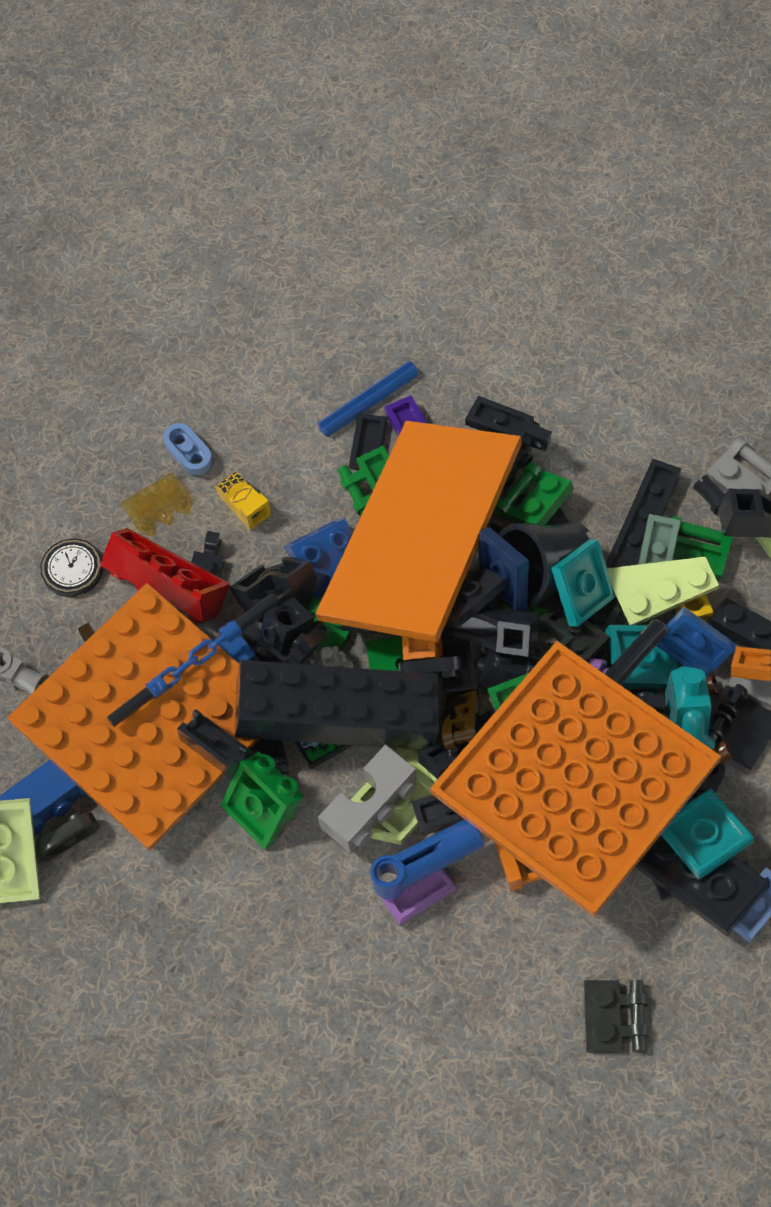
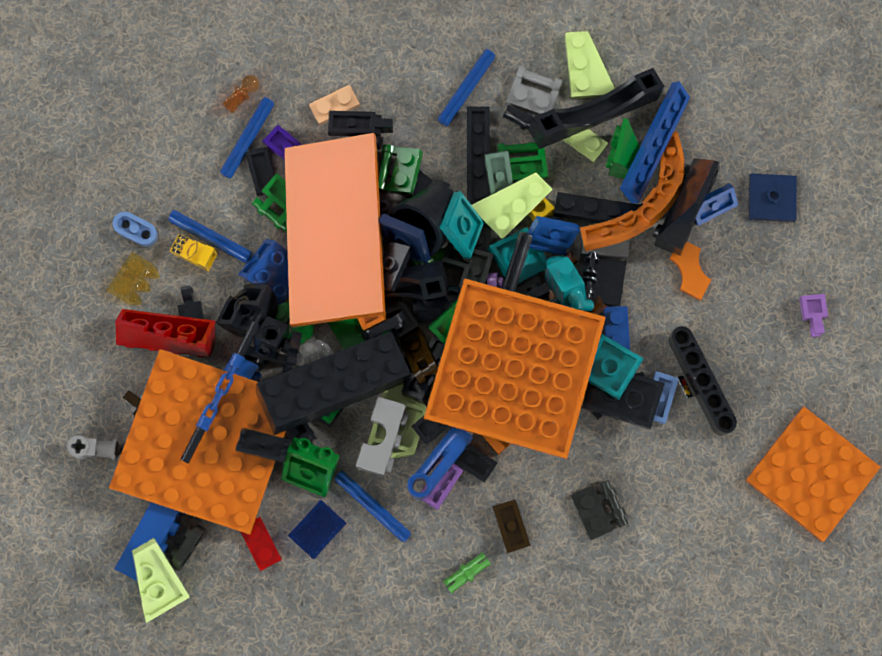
camera: 30 degrees left, 15 degrees up
tile [40,538,103,598] -> none
none -> blue axle [168,210,252,263]
none -> clear orange pin [222,74,259,113]
none -> red plate [240,517,282,571]
none -> clear blue plate [288,500,347,560]
none -> light nougat plate [309,84,360,126]
none -> blue axle [334,471,411,543]
none -> blue axle [438,49,495,126]
none -> bright green pin [443,552,491,593]
none -> black plate [454,444,498,483]
none -> dark brown plate [492,499,531,553]
none -> blue plate [603,306,630,350]

